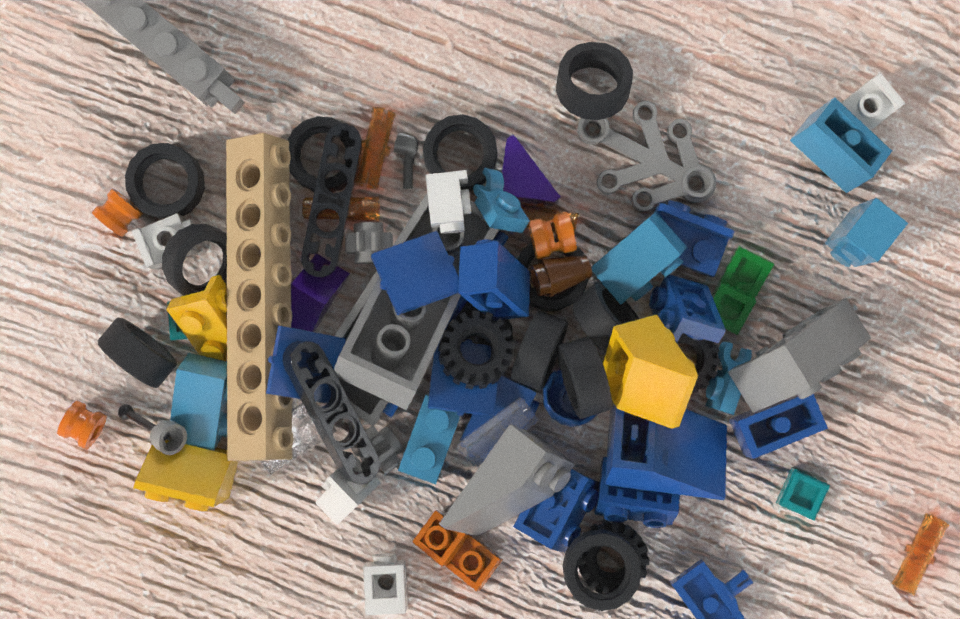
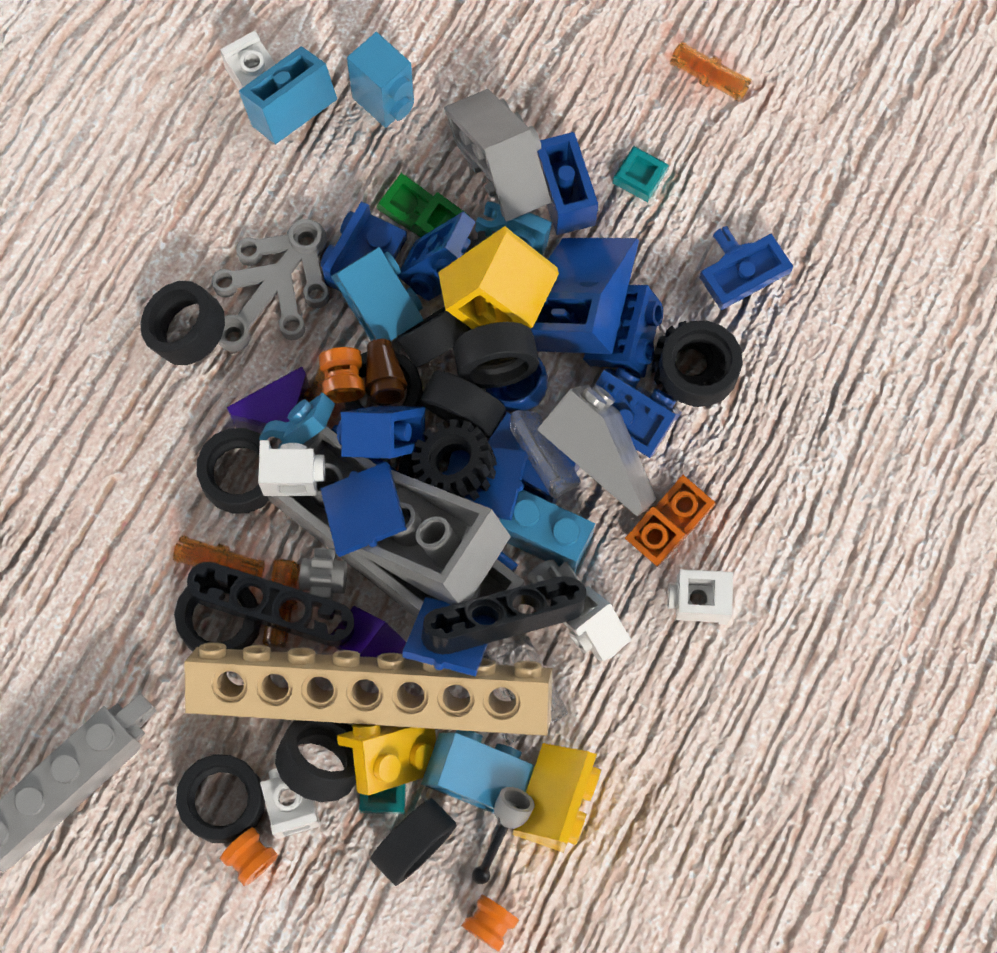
camera: 85 degrees left, 15 degrees down
dark grey hand [393,133,419,189] -> none

